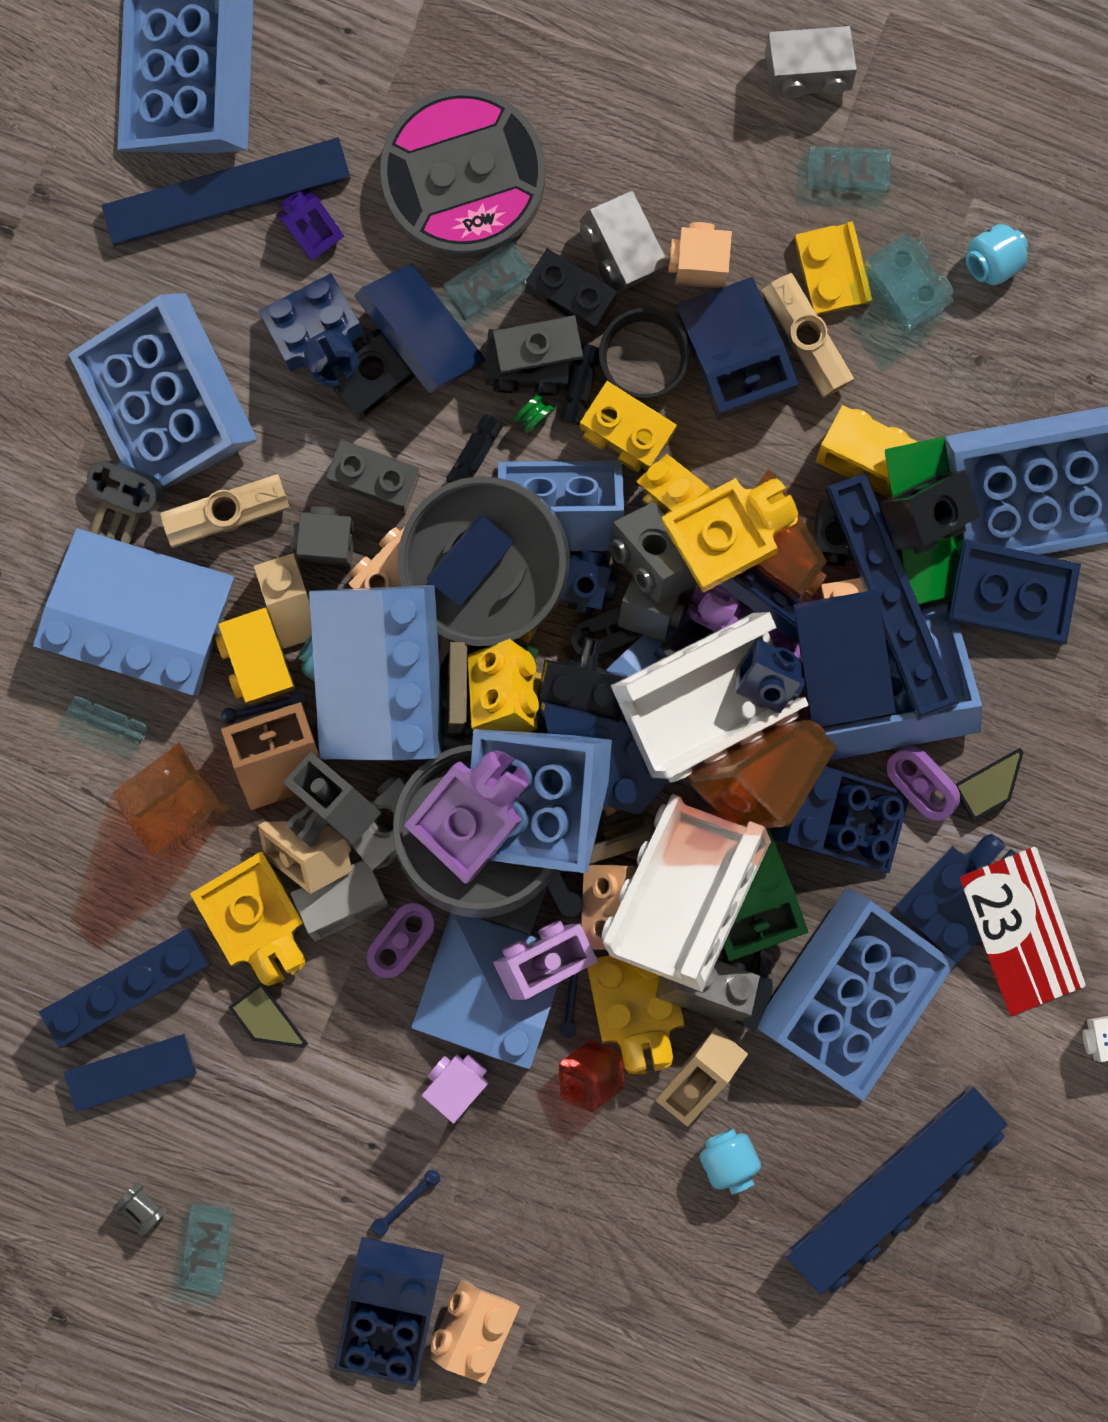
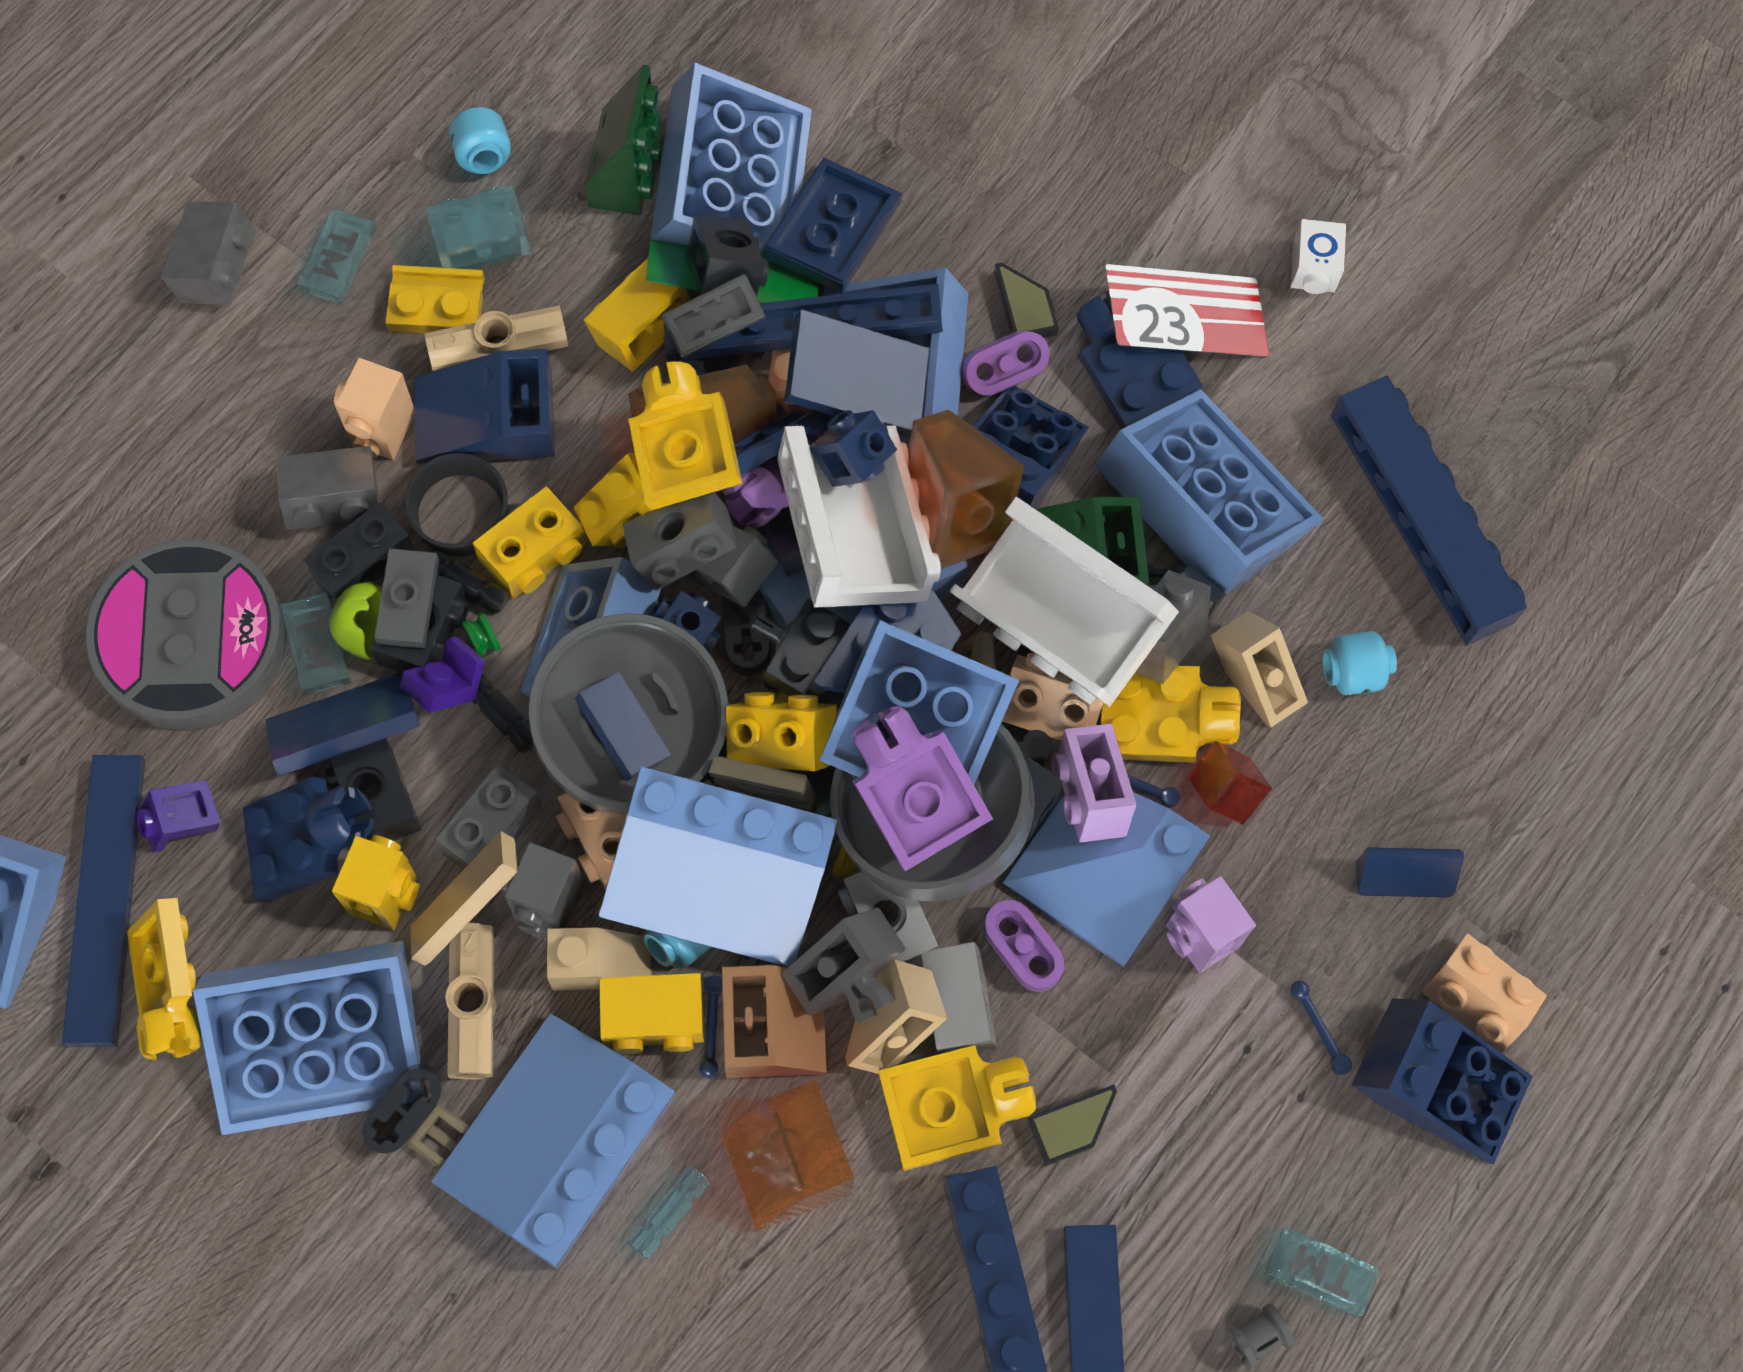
camera: 75 degrees left, 15 degrees down
none -> yellow plate [127,898,202,1060]
none -> lime hair [329,582,383,660]
none -> yellow brick [332,835,420,931]
none -> dark purple bracket [400,637,484,713]
none -> tan tile [410,831,517,966]
none -> dark green slope [585,65,663,216]
none -> dark grey plate [661,274,767,359]
none -> dark blue slope [1356,847,1464,898]

